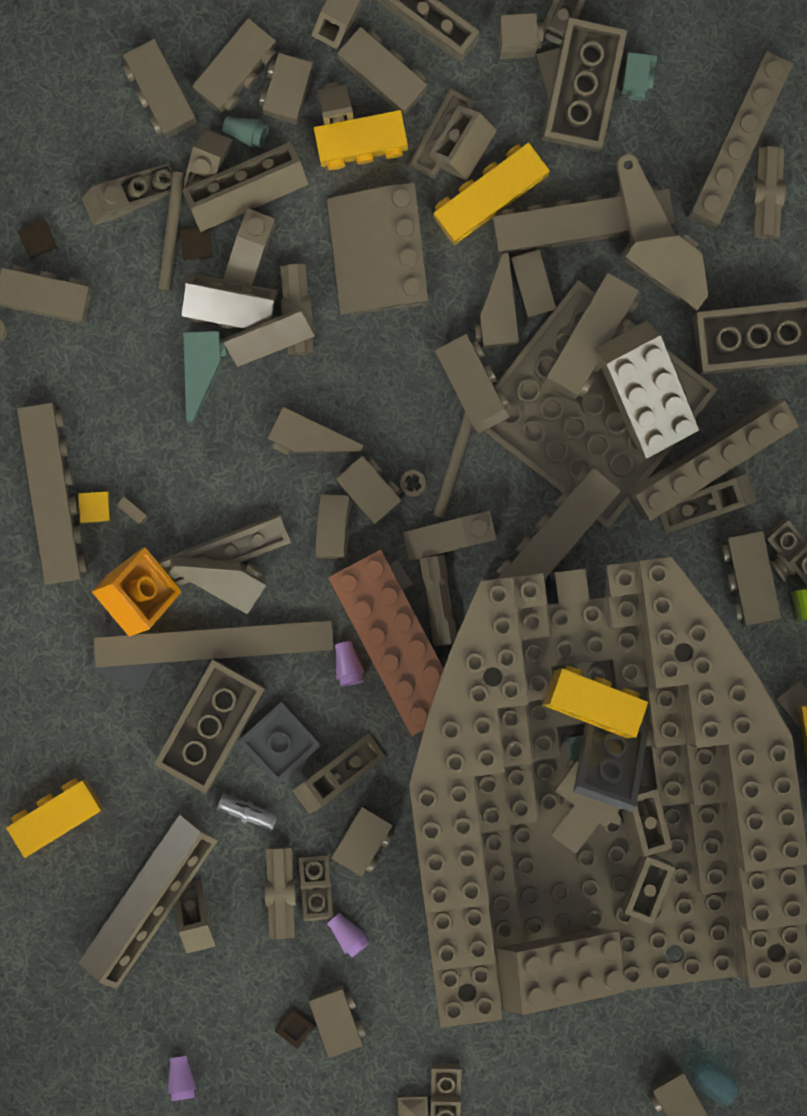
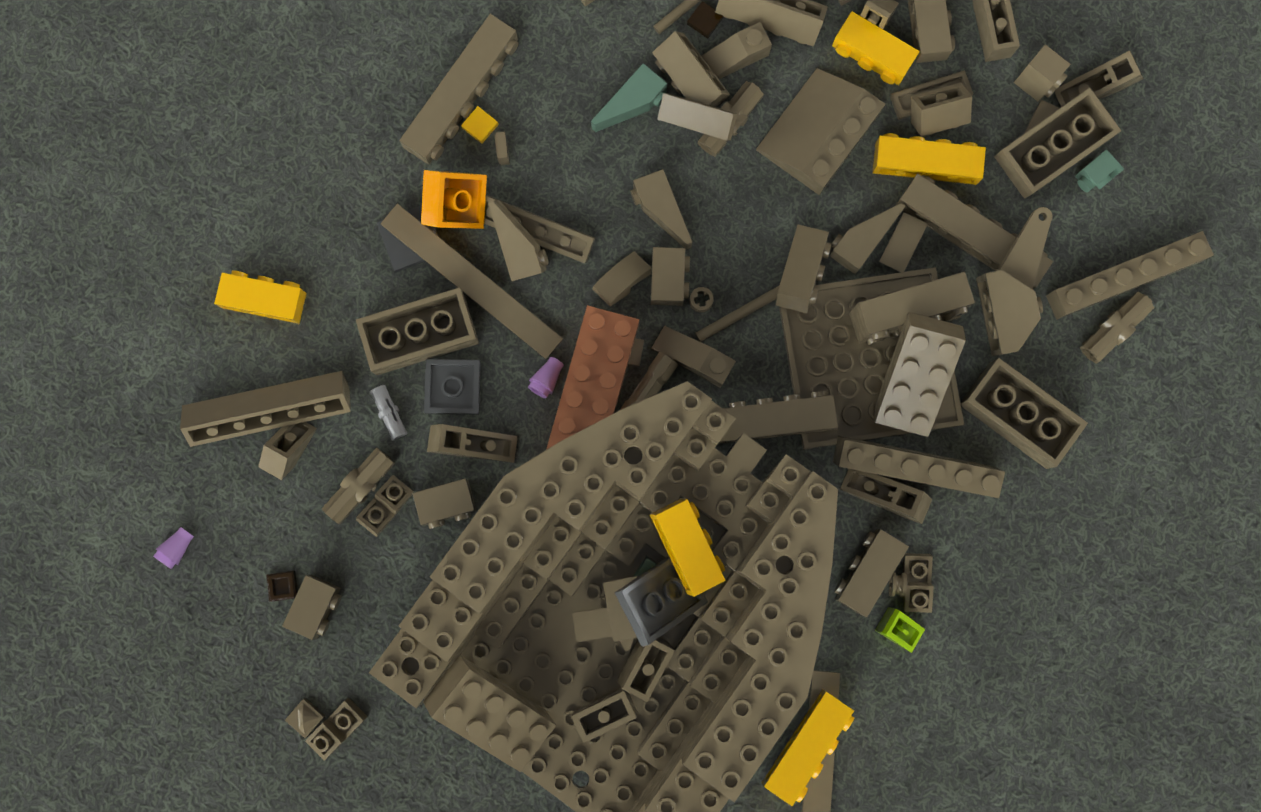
camera: 45 degrees right, 5 degrees down
lavender cone [327,913,370,958] -> none

